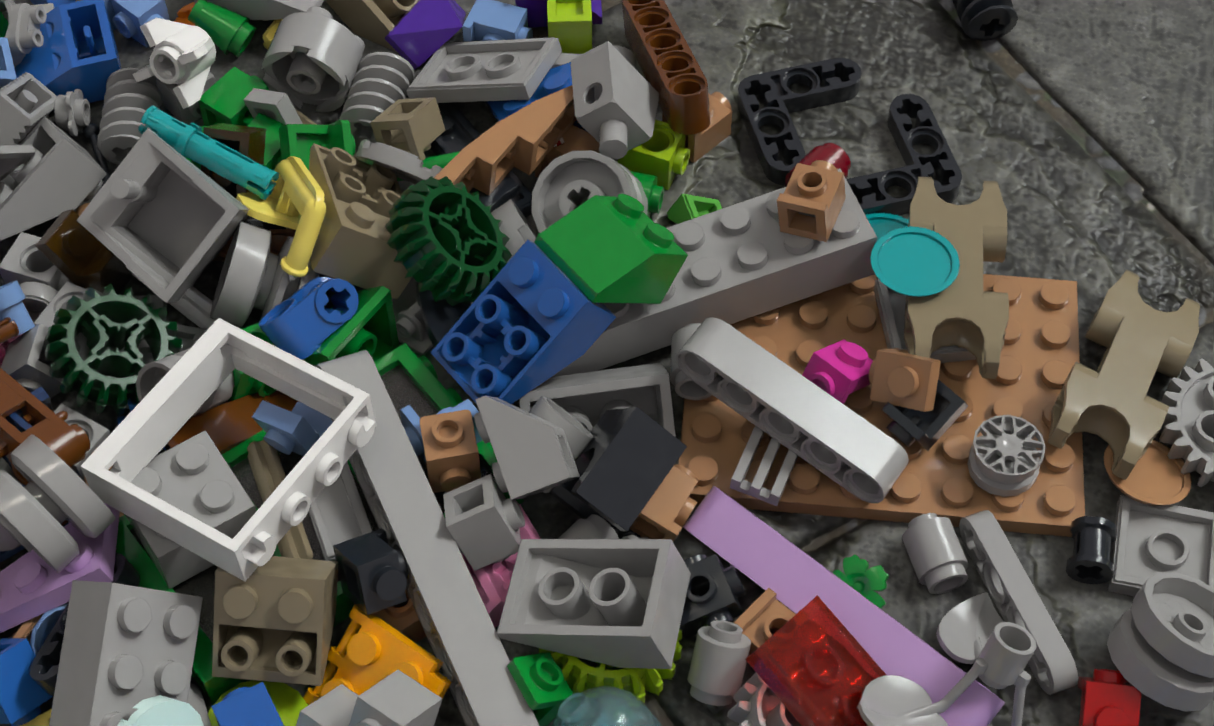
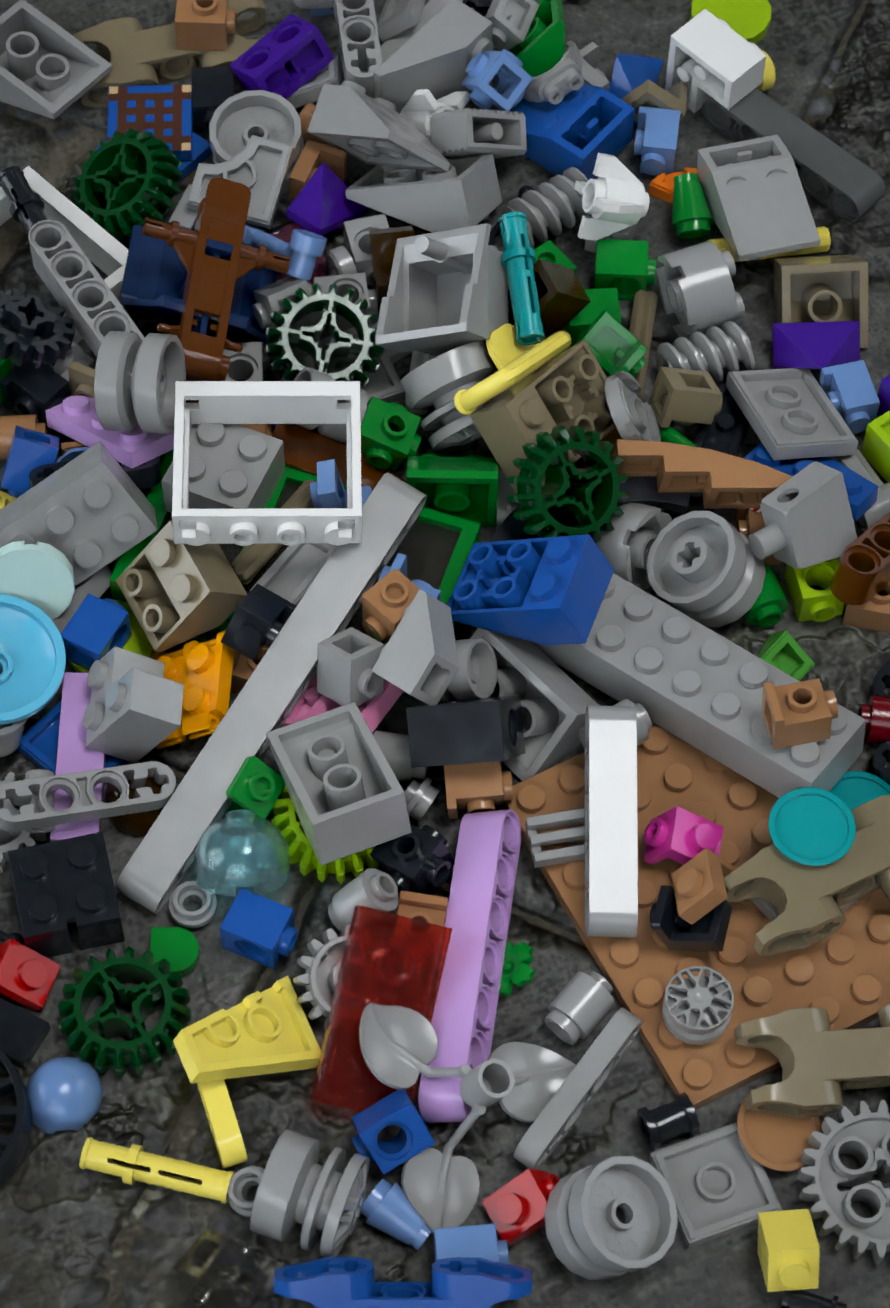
camera: 55 degrees right, 5 degrees up
light grey plate [54,89,91,136] -> none
light grey tile [244,88,303,125] -> none
blue piece [258,276,359,360] -> none
green slope [534,194,688,304] -> none

